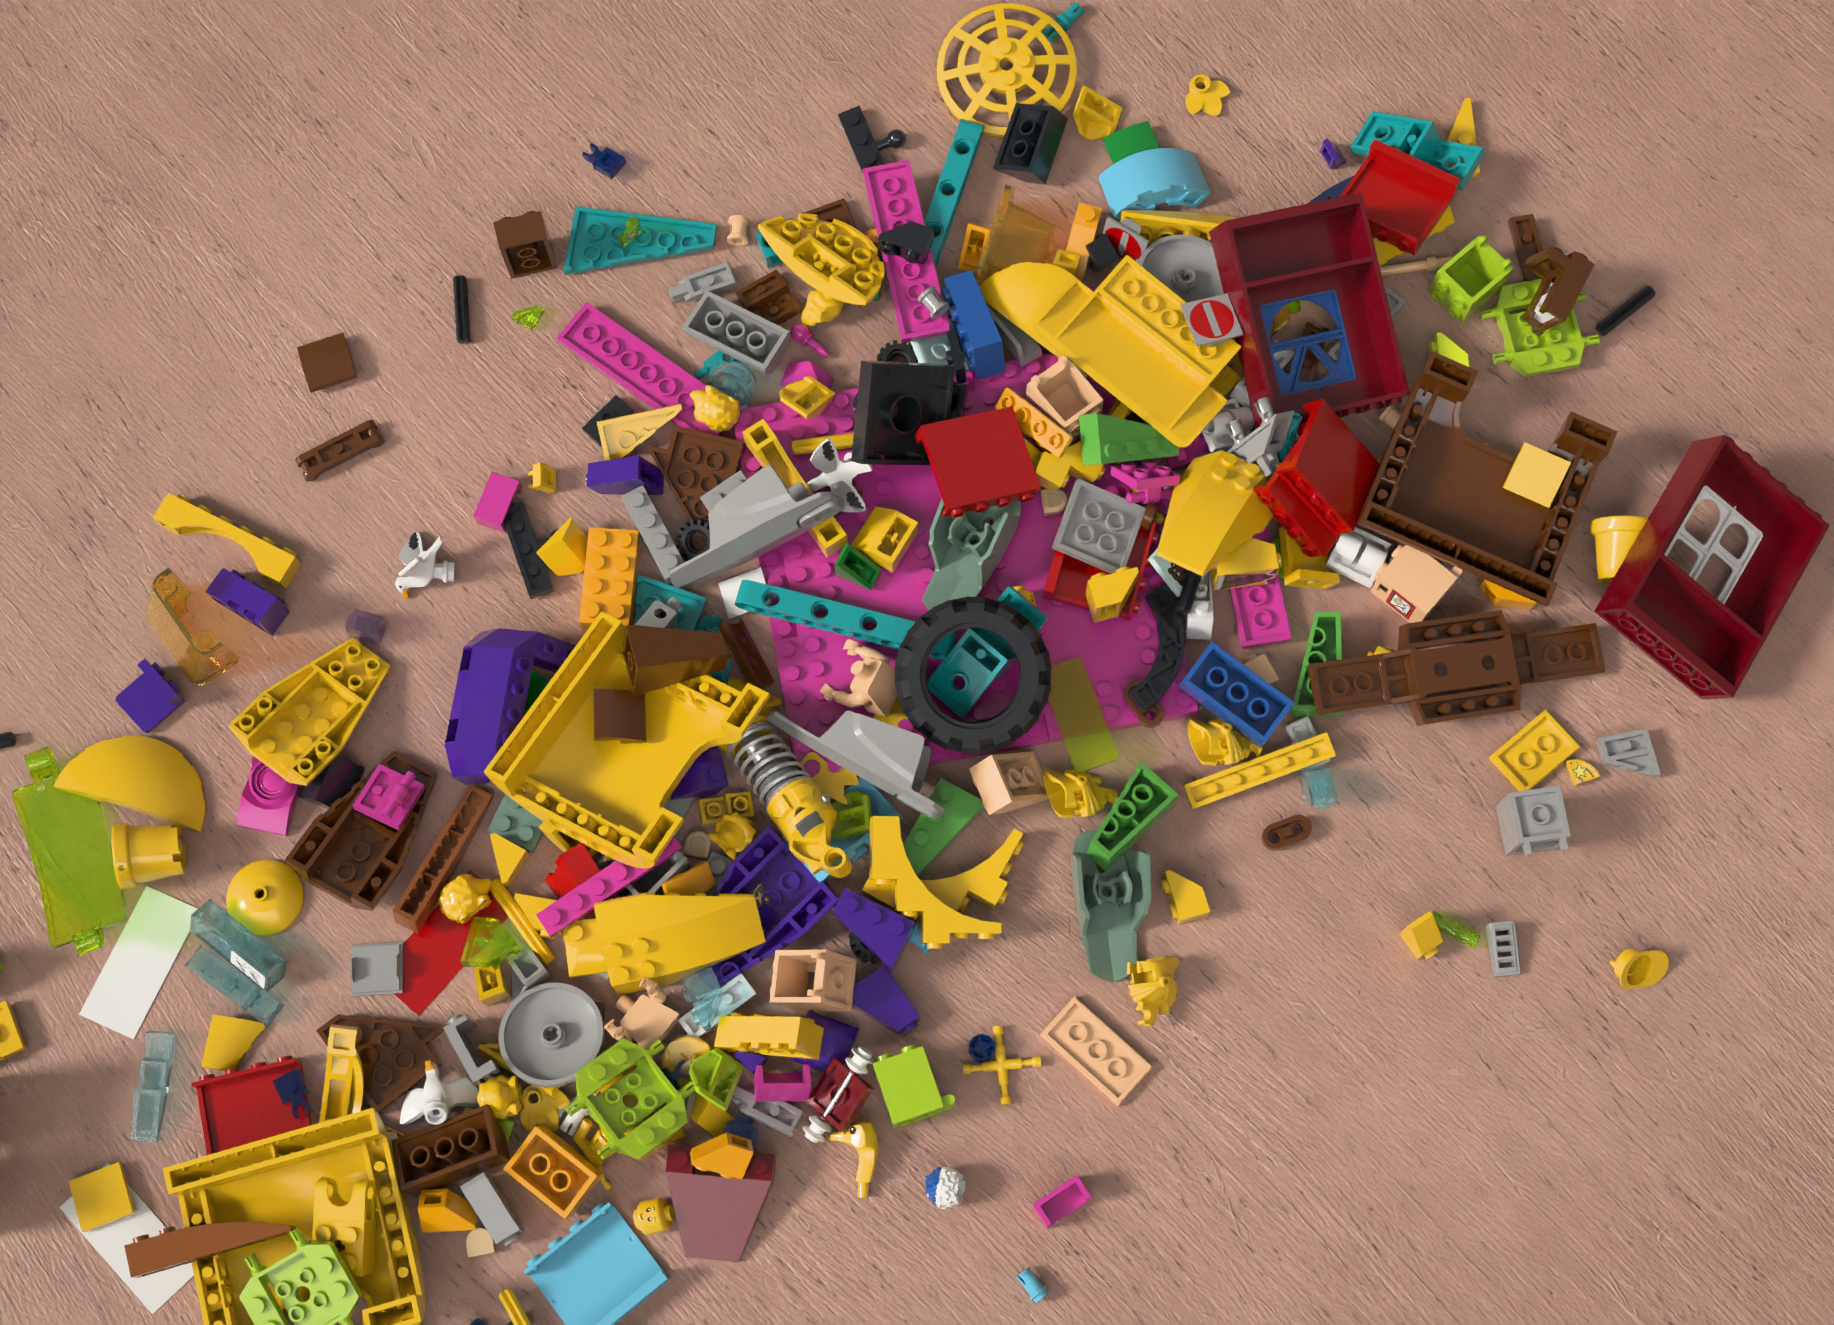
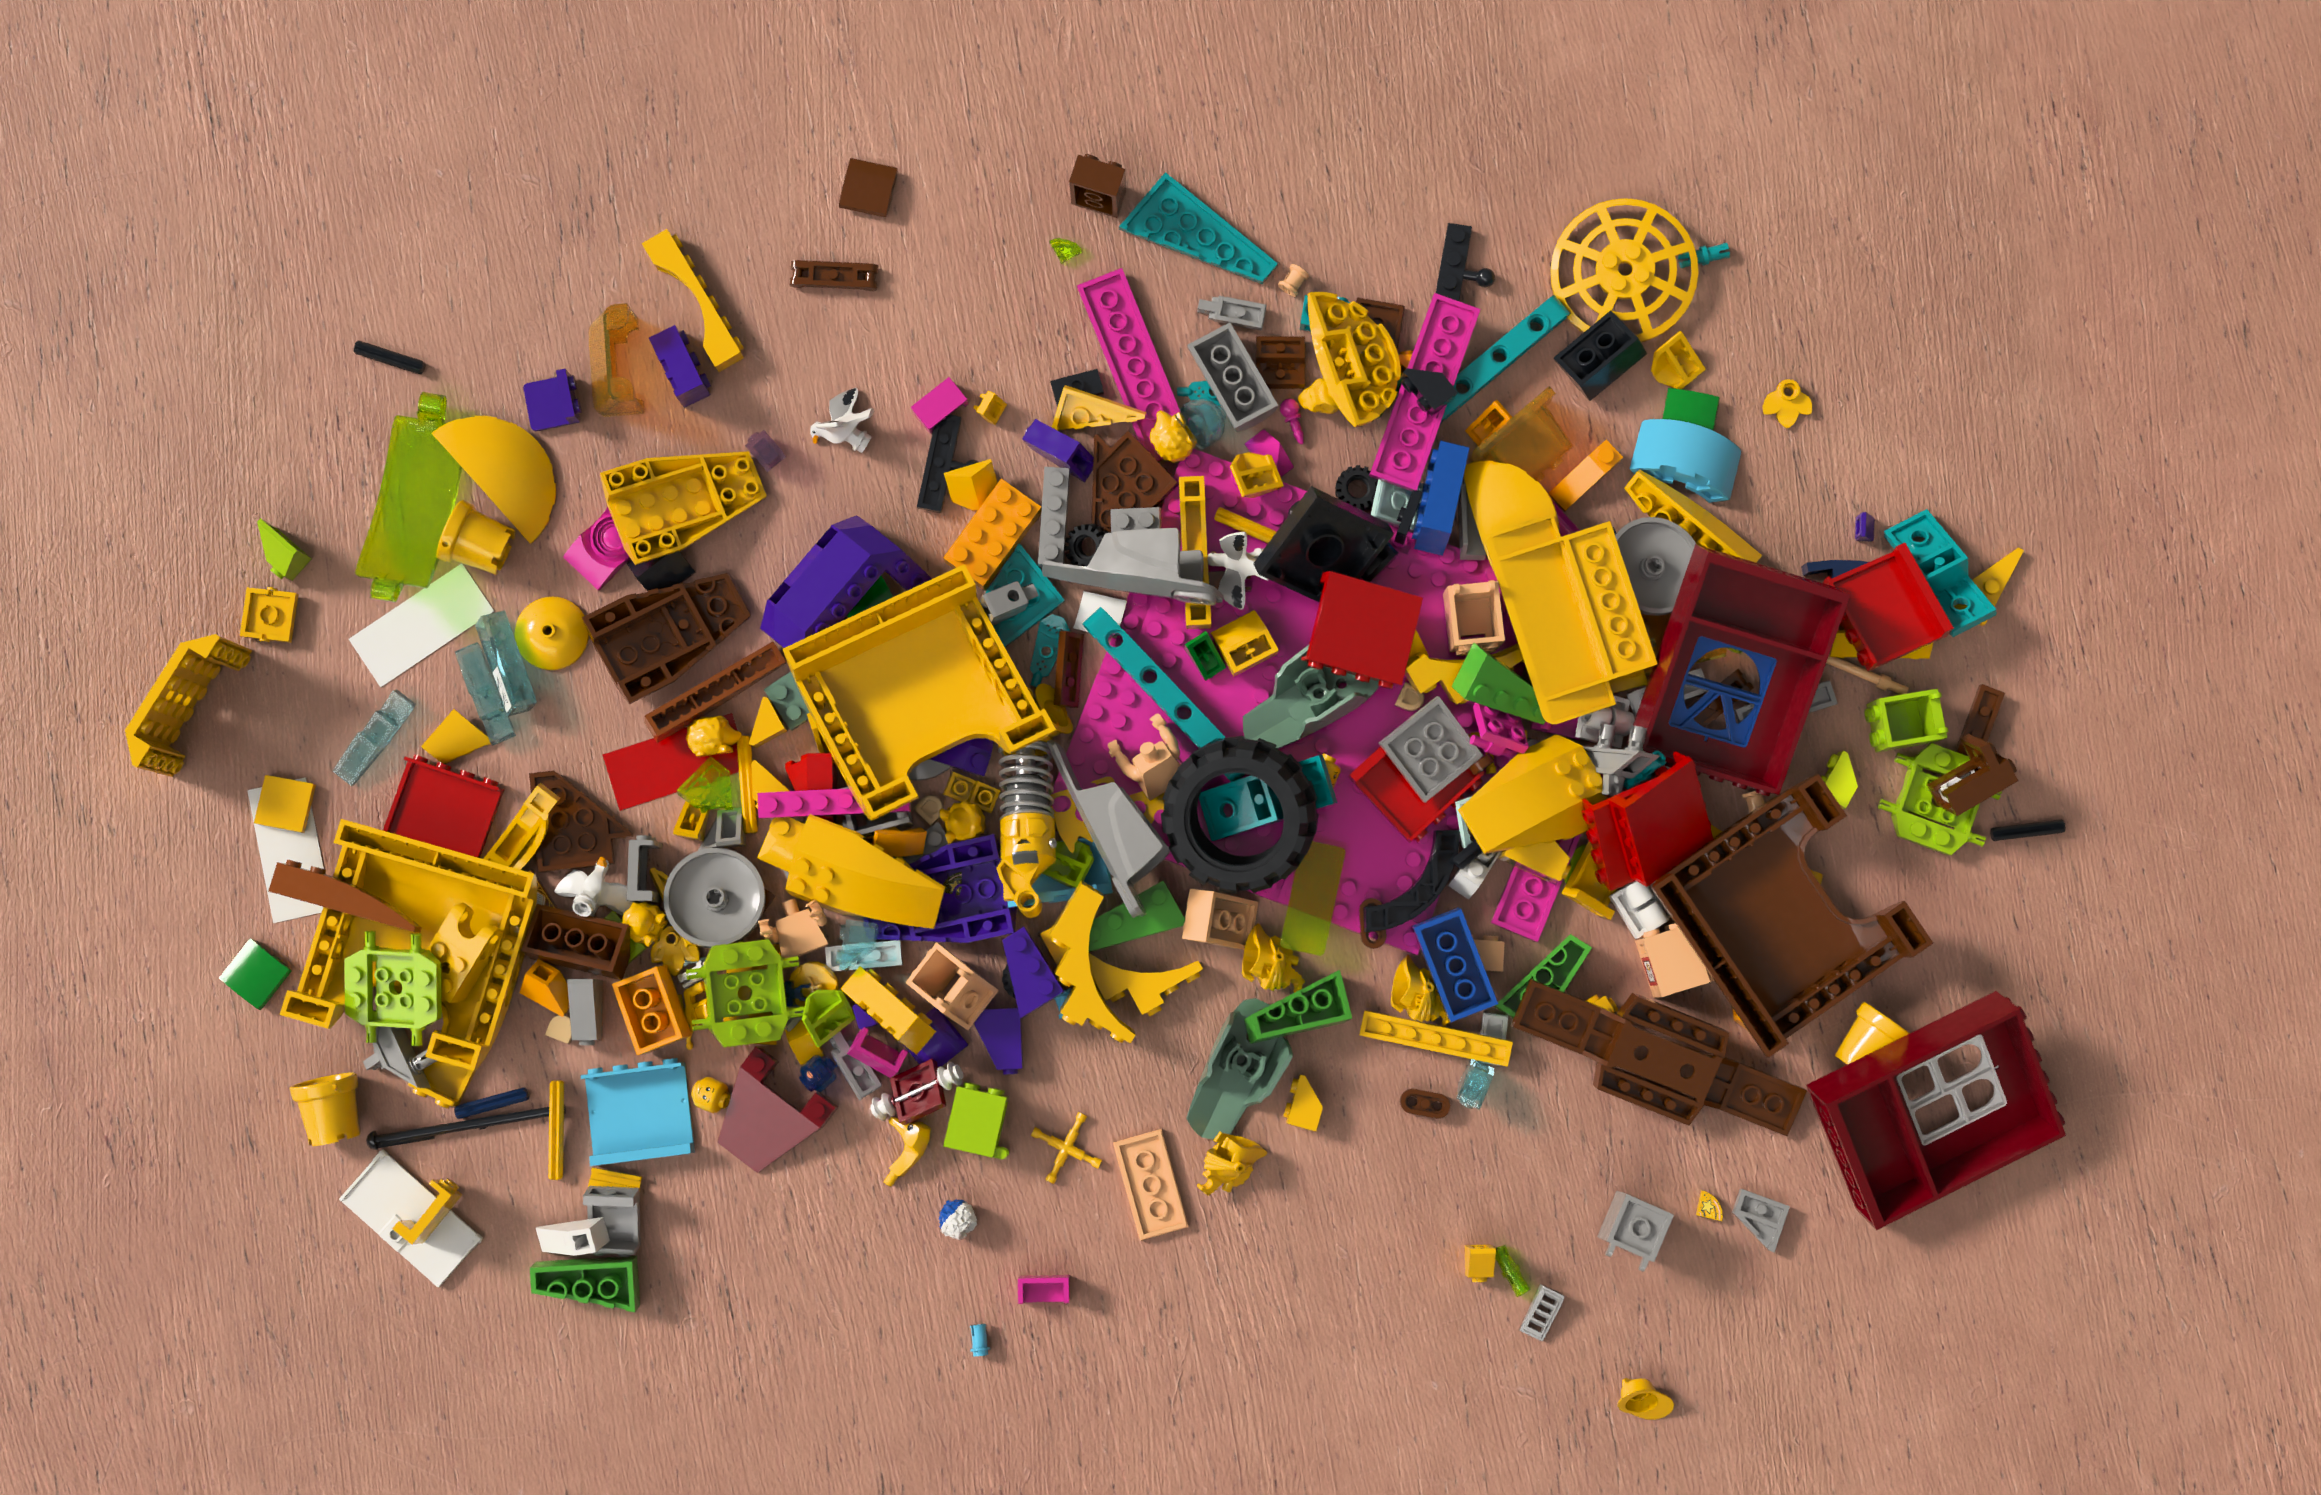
camera: 30 degrees right, 10 degrees up
clear blue plate [273,1068,313,1119] -> none
light grey piece [350,942,403,997] -> none
dark pink plate [353,764,425,830] -> none
black axle [453,275,471,344] -> none
clear blue plate [582,143,626,179] -> none
reddish brown slope [594,689,646,744] -> none
clear neon green tile [618,216,642,247] -> none
reddish brown slope [623,625,731,696] -> none
light orange slope [690,1133,754,1180] -> none
light grey bush [918,286,950,319] -> none
clear blue wheel [969,1034,995,1063] -> none
light orange bracket [995,388,1073,458] -> none
yellow tile [1053,249,1081,276] -> none
black panel [1085,233,1120,272] -> none
yellow slope [1086,566,1139,623] -> none
piece [1102,217,1149,263] -> none
piece [1180,293,1243,347] -> none
yellow tile [1489,709,1580,791] -> none
yellow tile [1503,442,1571,508] -> none

